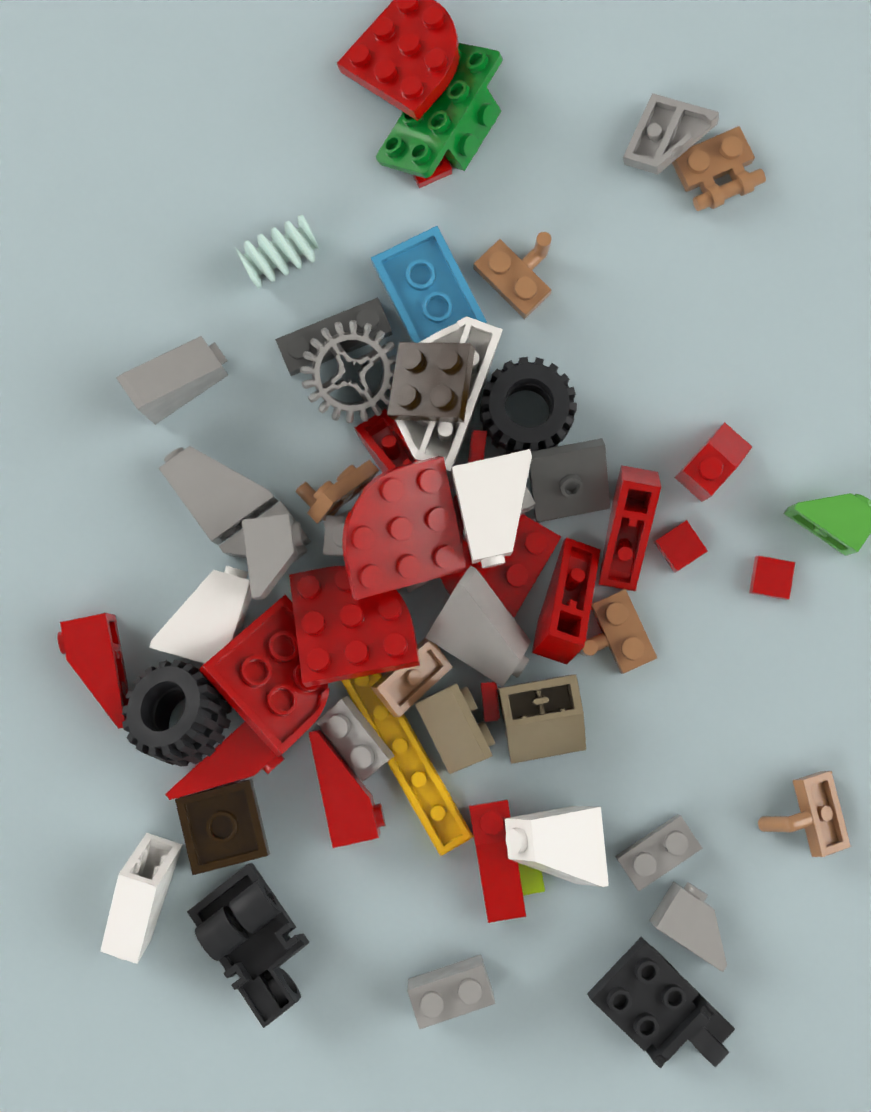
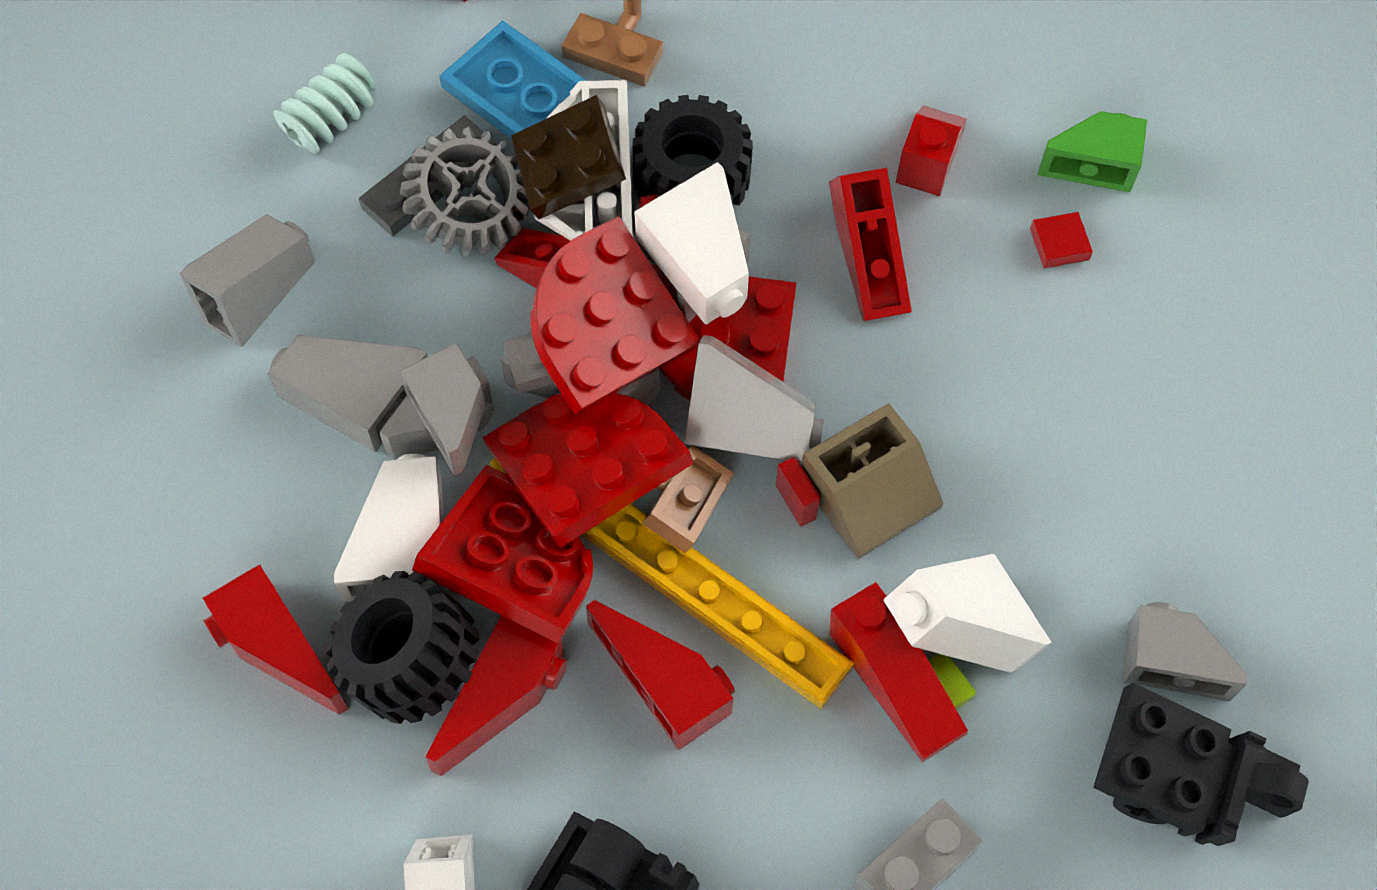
camera: 25 degrees left, 20 degrees down
dark brown plate [175,779,270,875] -> none
medium nougat plate [295,460,380,524] -> none
light grey plate [316,696,395,782] -> none
dark tan slope [415,683,496,774] -> none
dark grey plate [529,438,610,523] -> none
red slope [532,537,601,665] -> none
medium nougat plate [579,589,657,674] -> none
light grey plate [615,814,703,891] -> none
red tile [654,520,708,573] -> none
medium nougat plate [758,771,851,857] -> none

